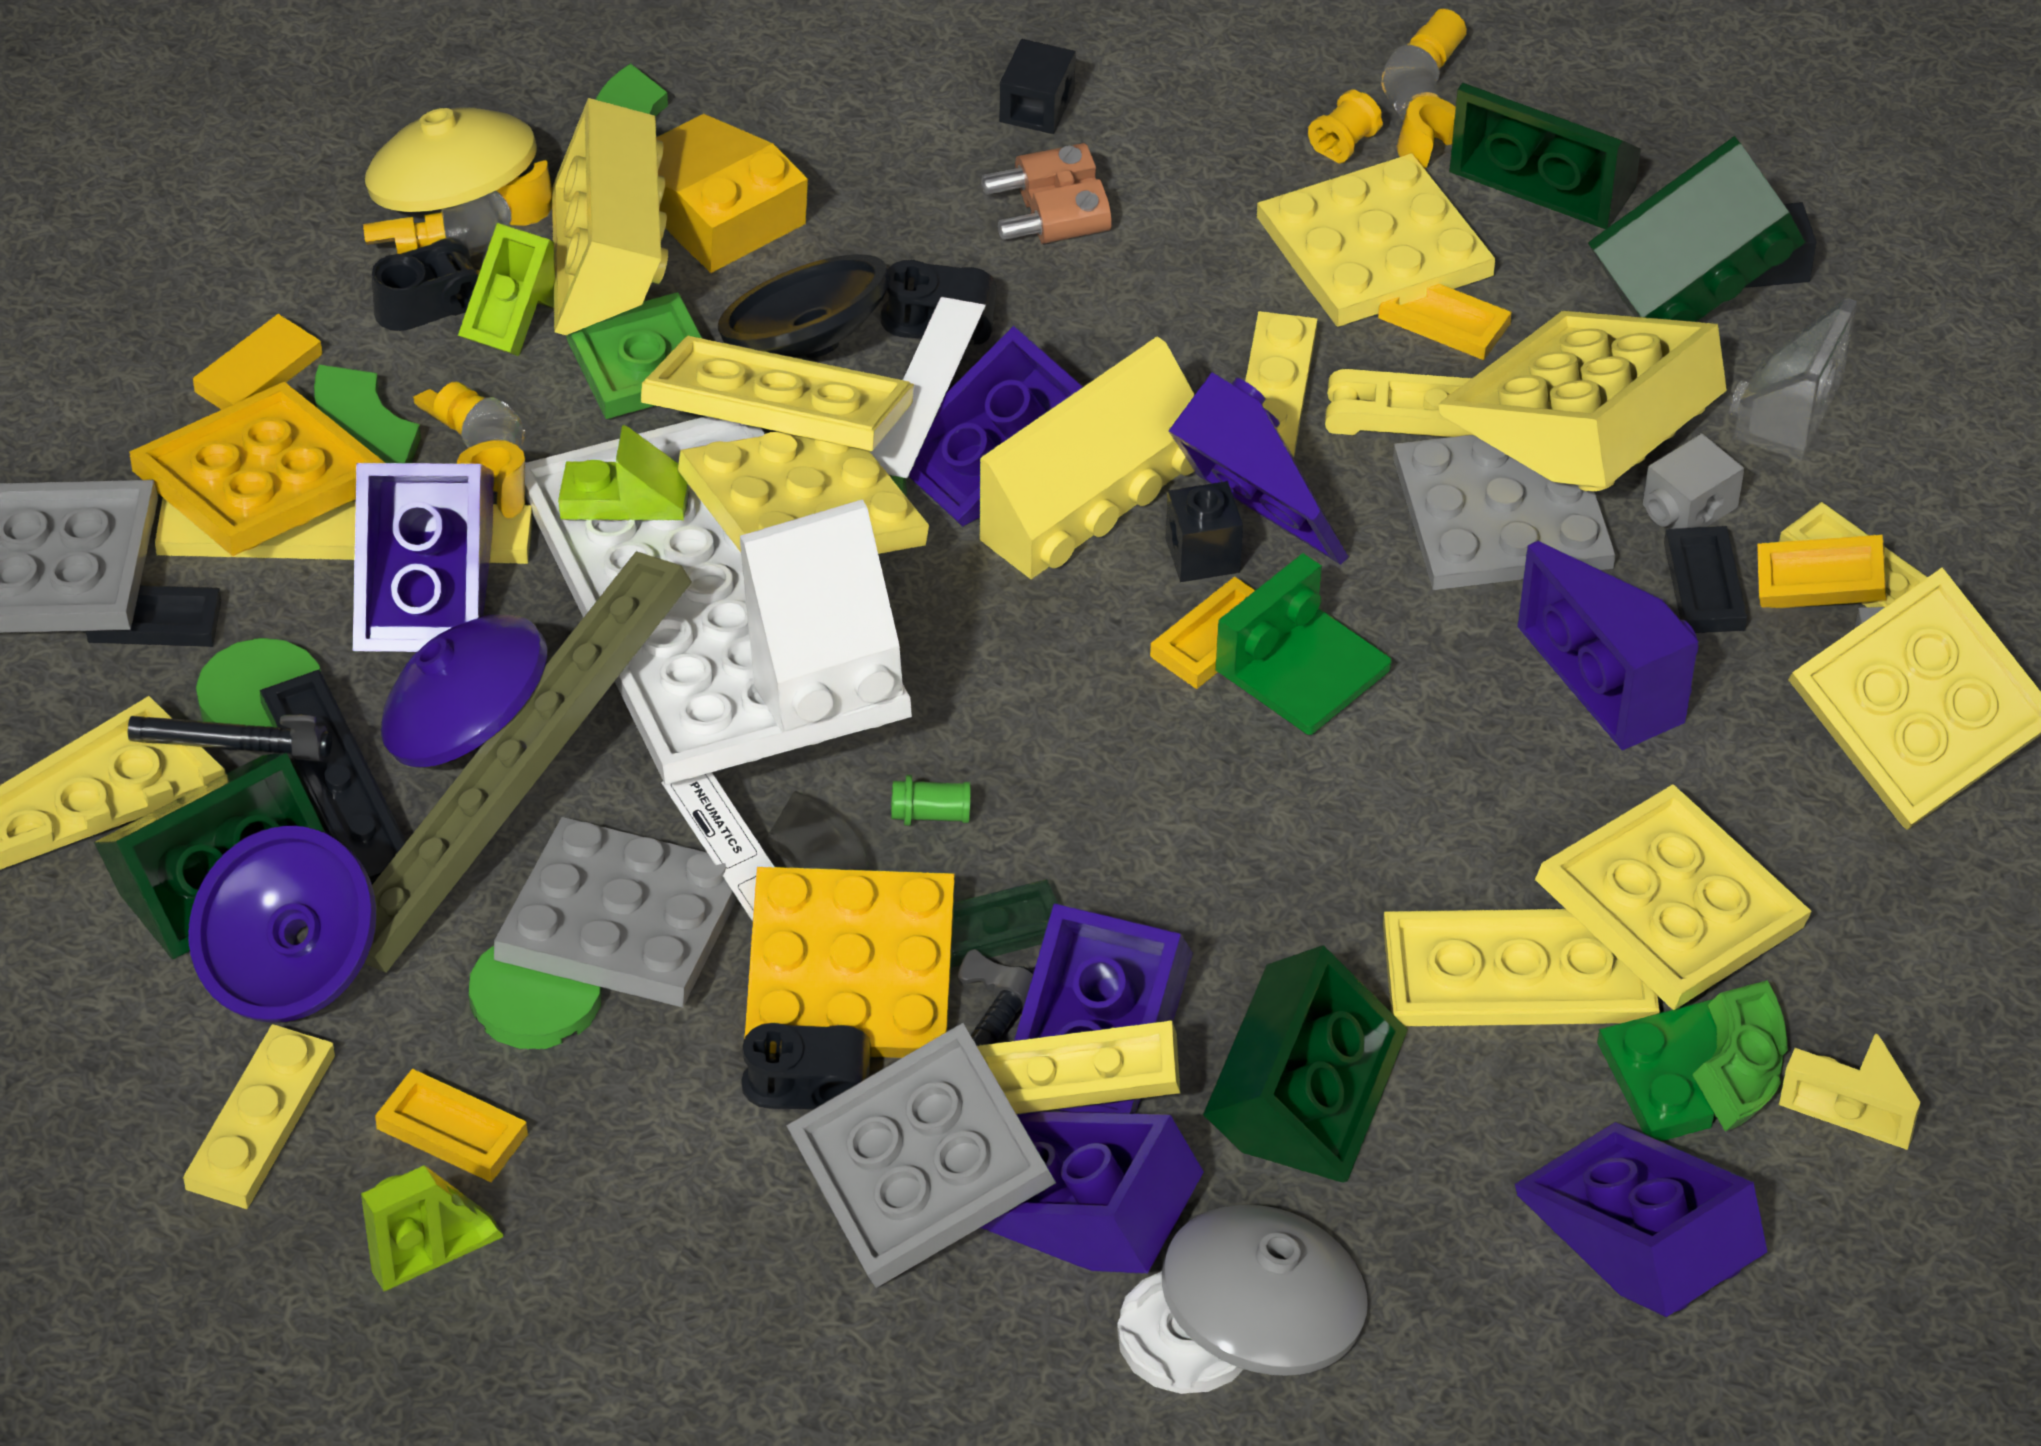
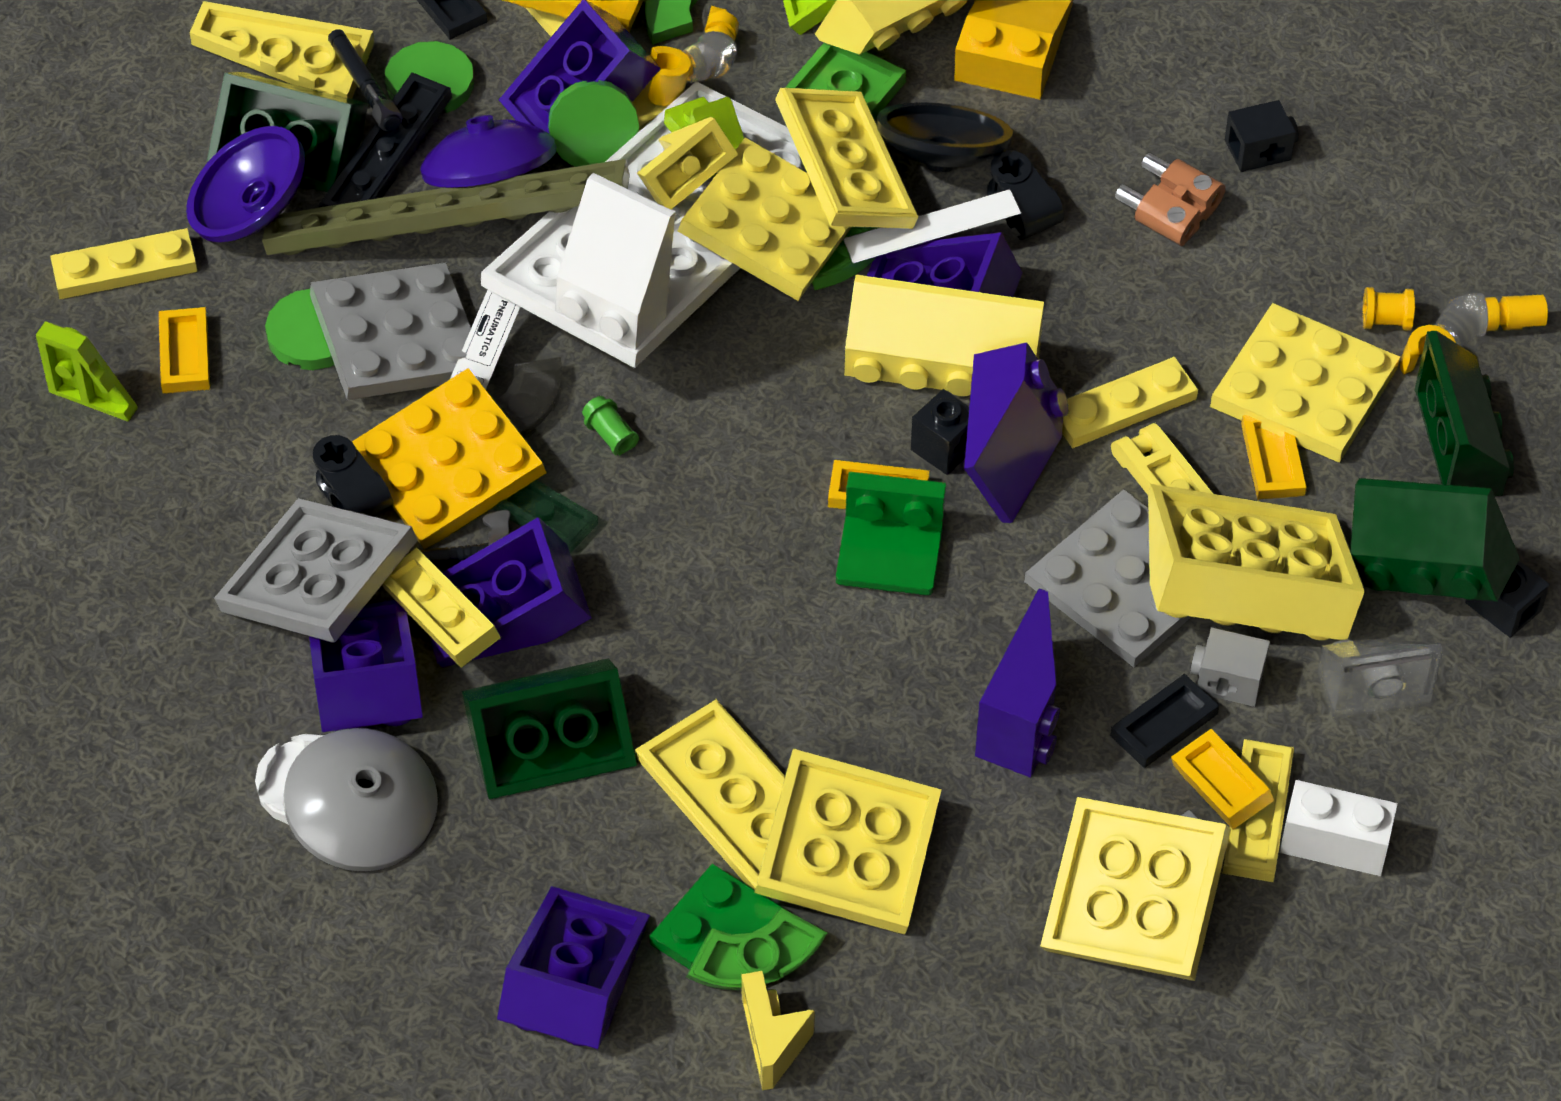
camera: 55 degrees right, 5 degrees up
none -> bright green tile [548,80,639,167]
none -> light yellow slope [637,117,738,210]
none -> white brick [1279,780,1397,876]

